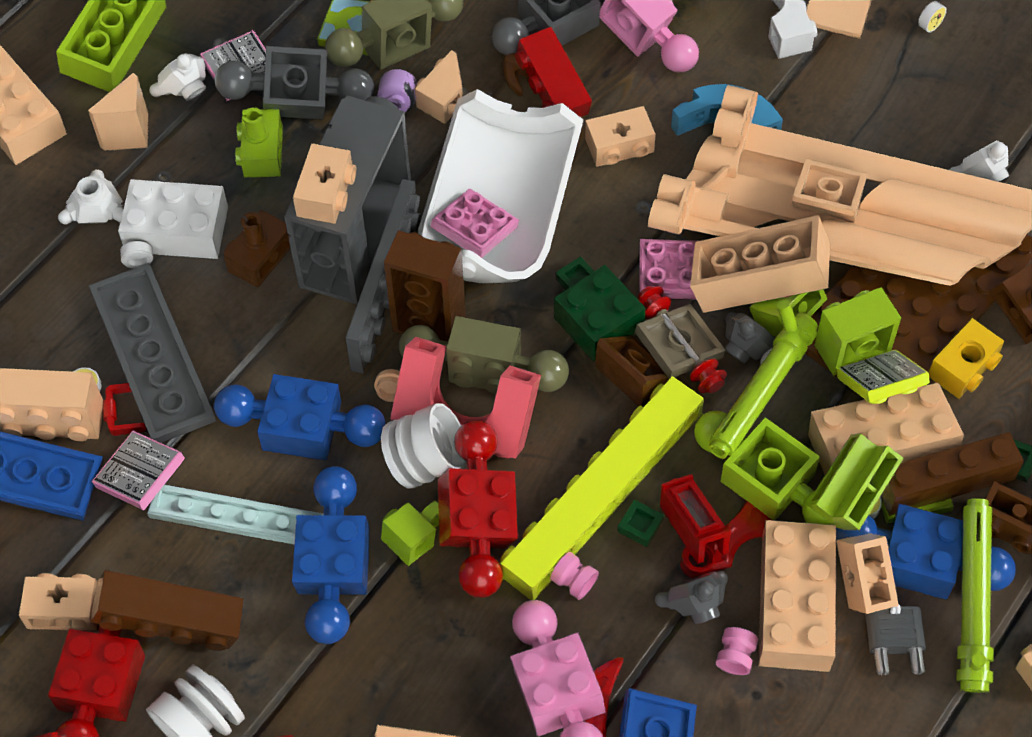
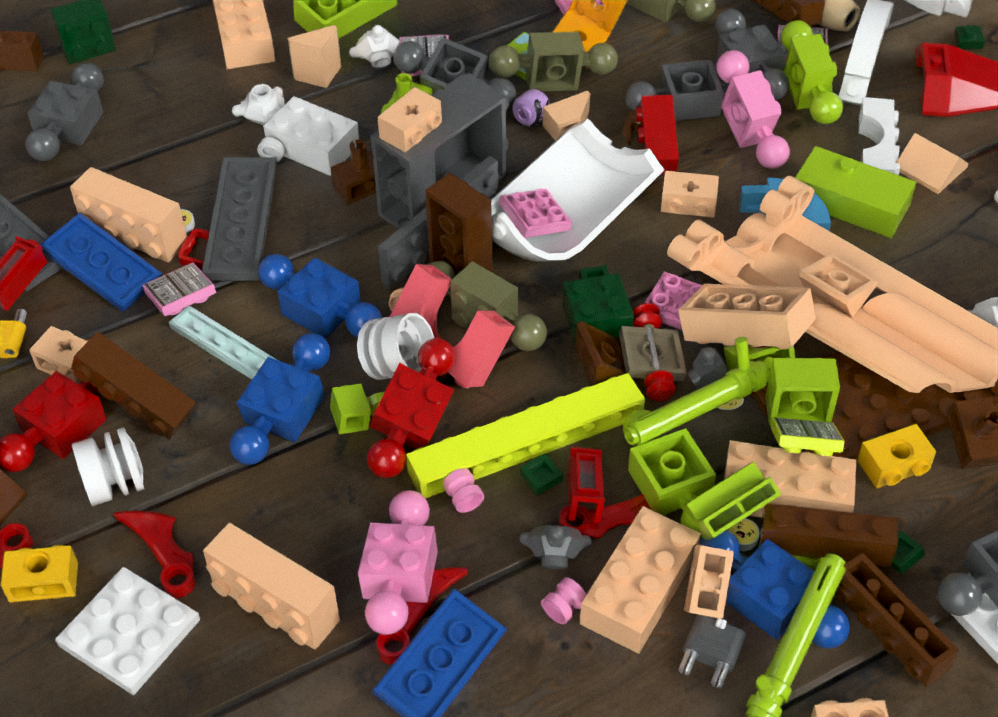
camera: 25 degrees right, 10 degrees down
none -> lime brick [795,146,917,239]

